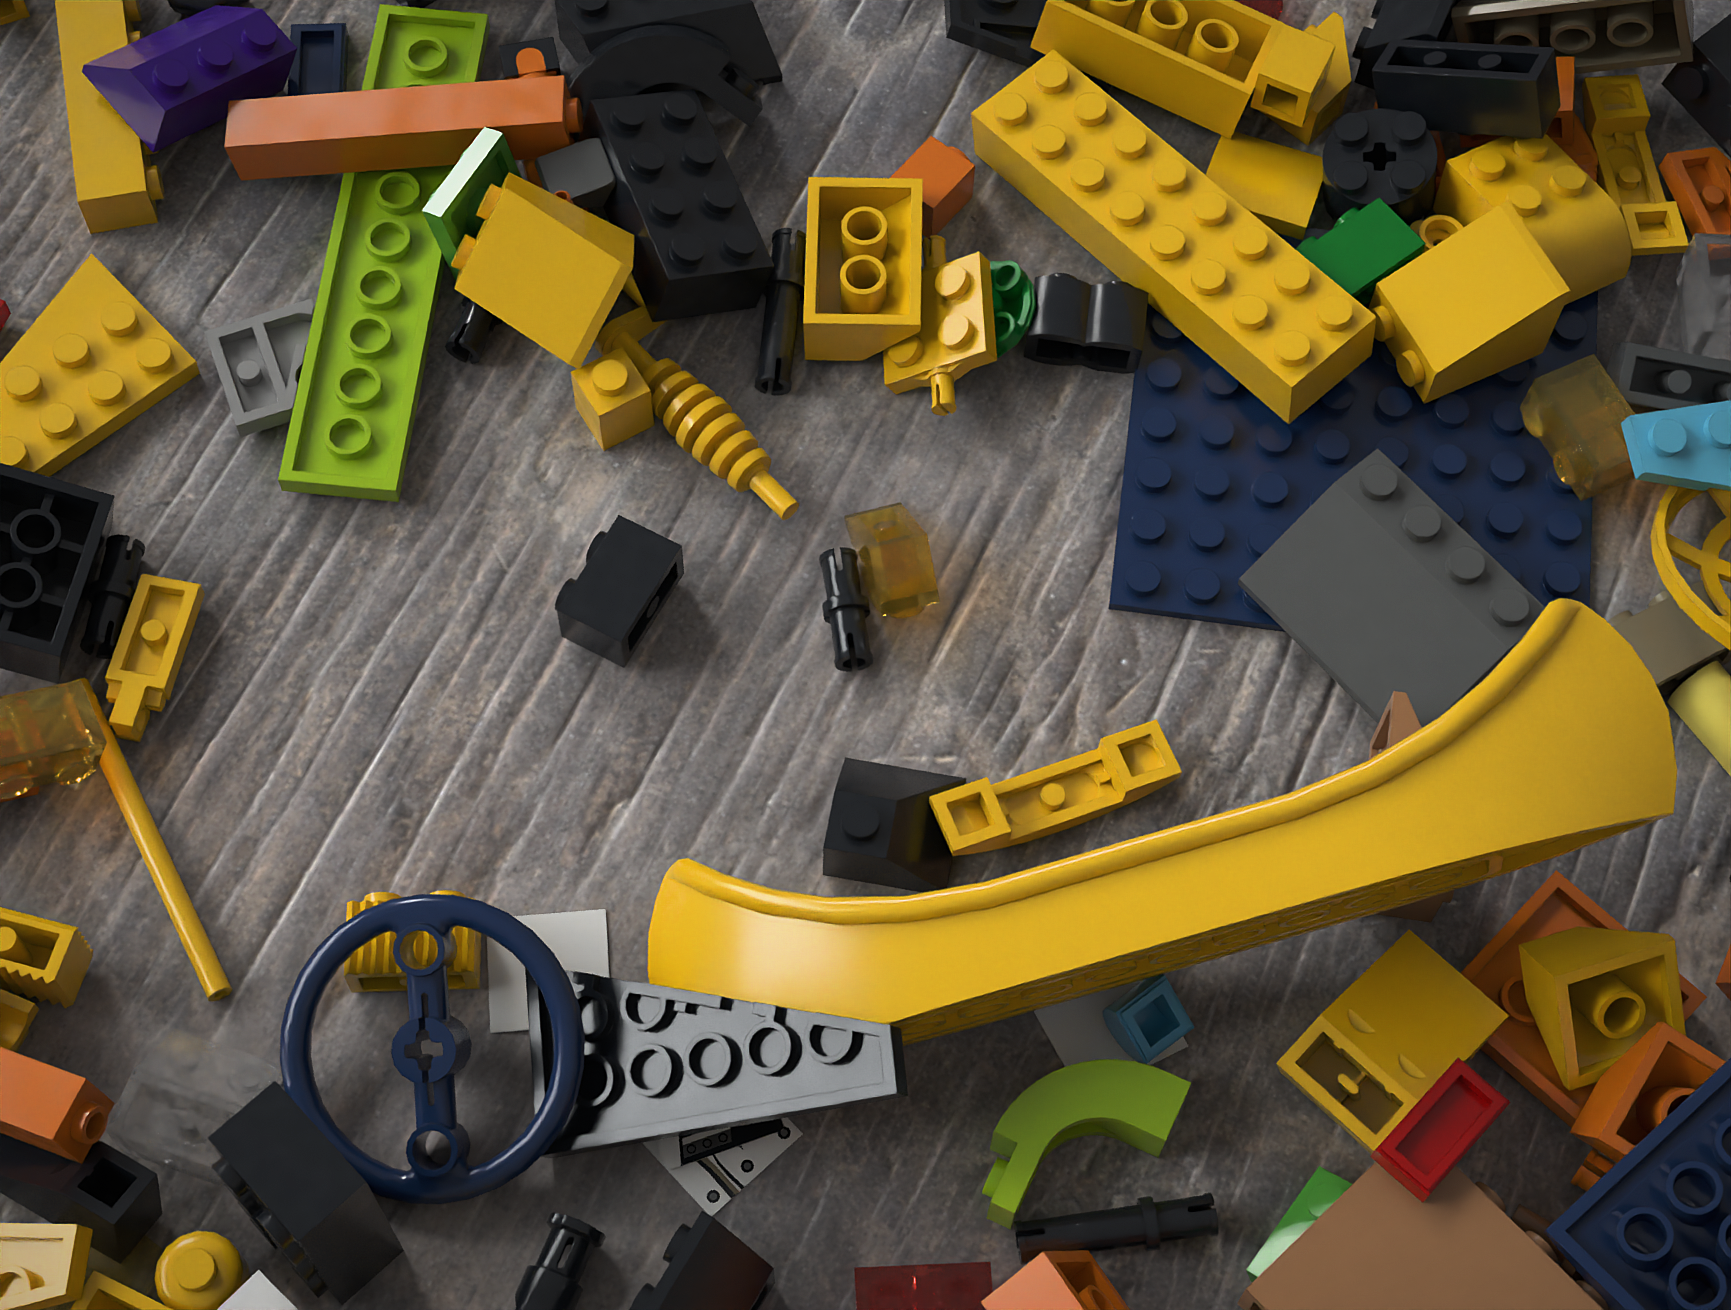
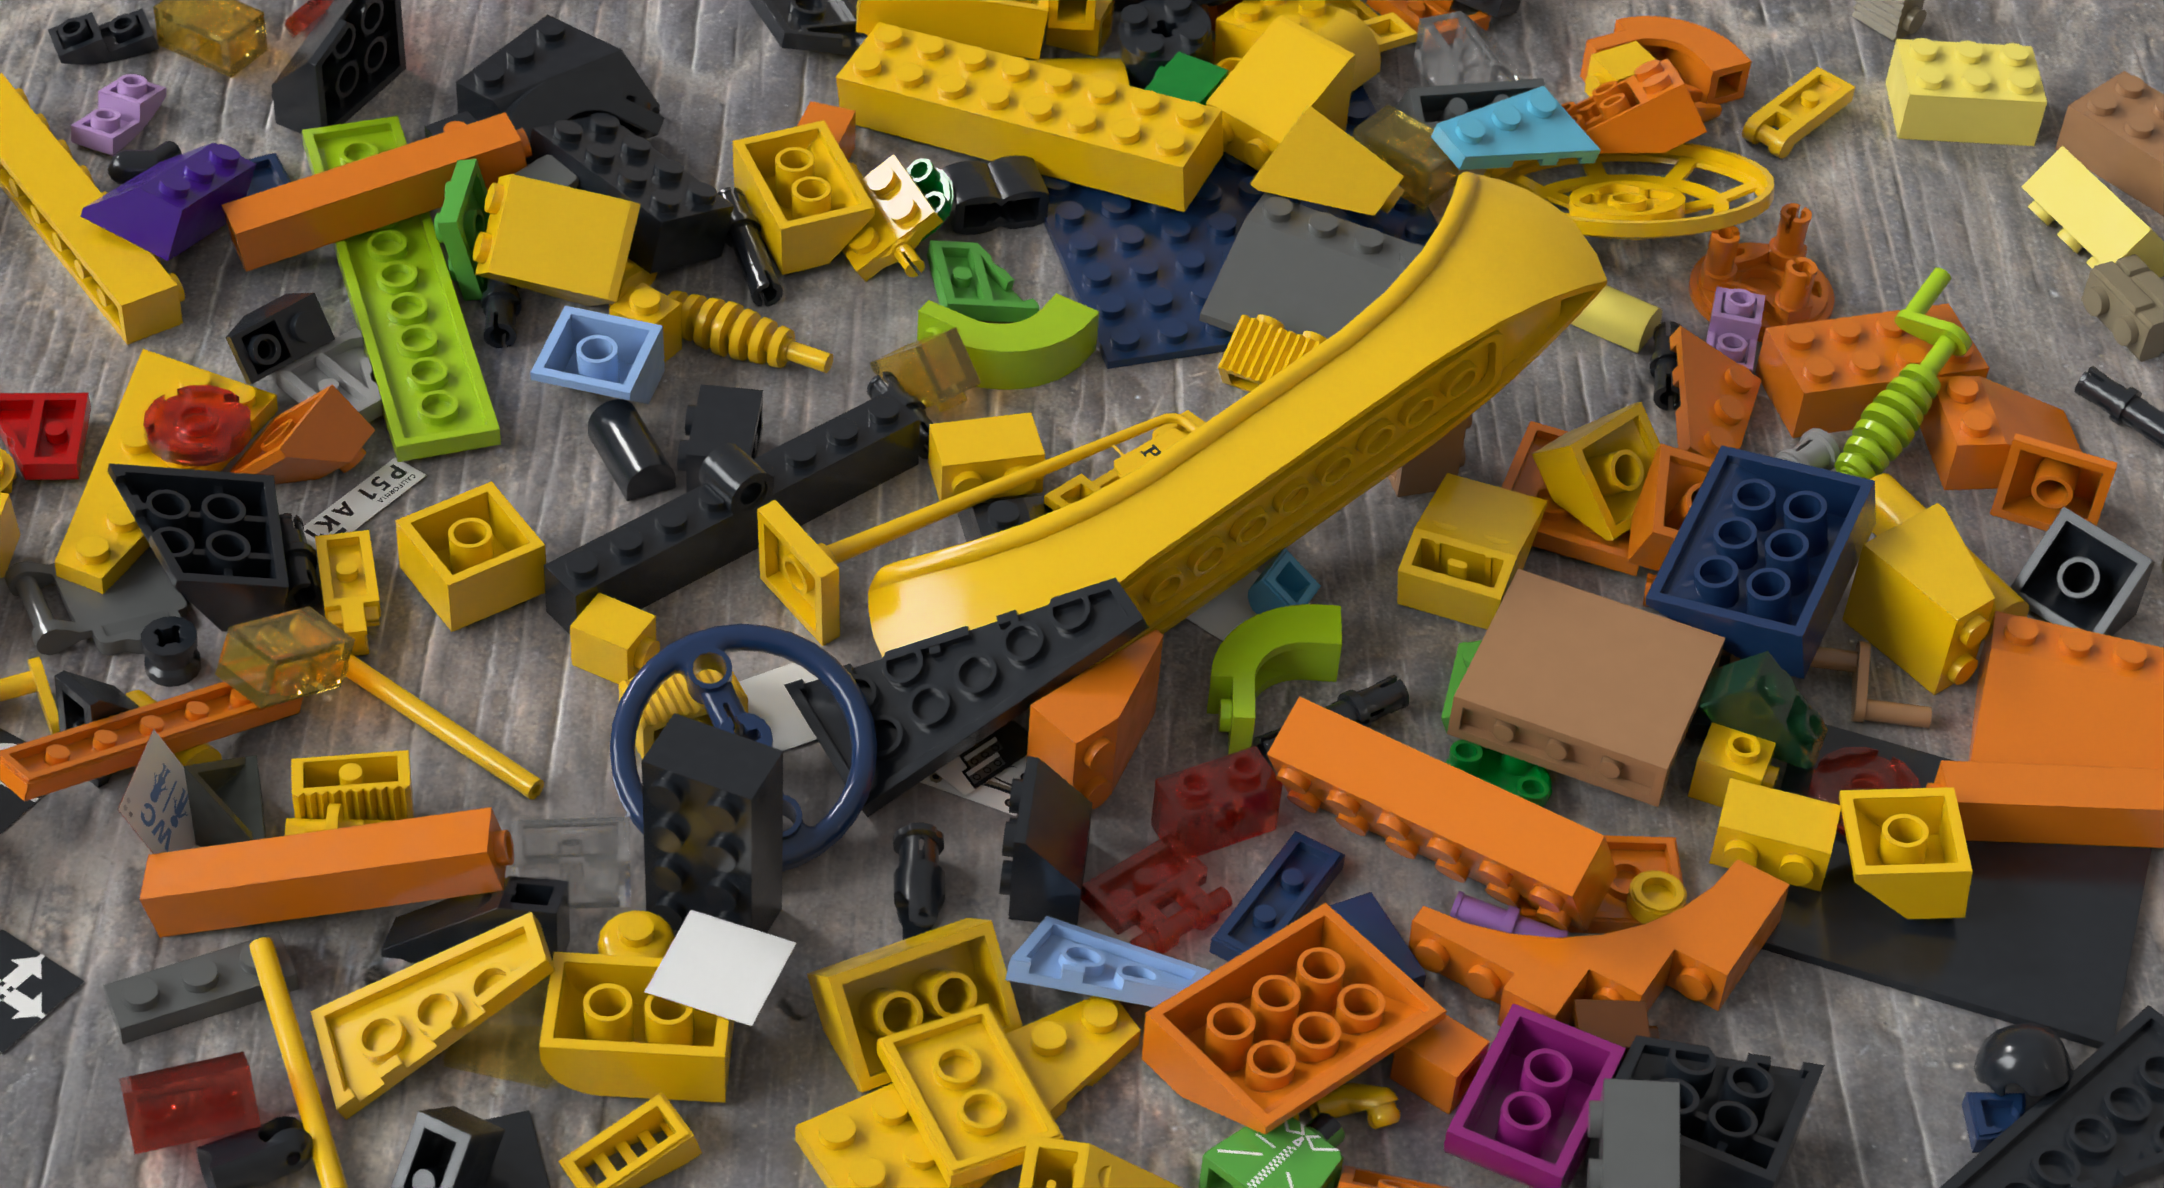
camera: 25 degrees left, 20 degrees down
red tile [1370,1057,1511,1203] -> none
none -> clear red tile [143,385,252,466]
none -> black slope [225,293,335,384]
none -> orange slope [229,384,375,484]
none -> white sticker [304,457,427,550]
none -> yellow brick [395,481,546,632]
none -> light blue slope [530,306,665,404]
none -> black hinge [544,391,920,634]
none -> yellow brick [570,593,660,684]
none -> black brick [588,399,676,501]
none -> yellow piece [757,413,1199,646]
none -> lime arch [917,293,1099,390]
none -> bright green wing [927,240,1040,323]
none -> yellow brick [928,412,1045,501]
none -> orange slope [1026,629,1164,809]
none -> yellow brick [1218,314,1327,392]
none -> yellow slope [1249,105,1405,216]

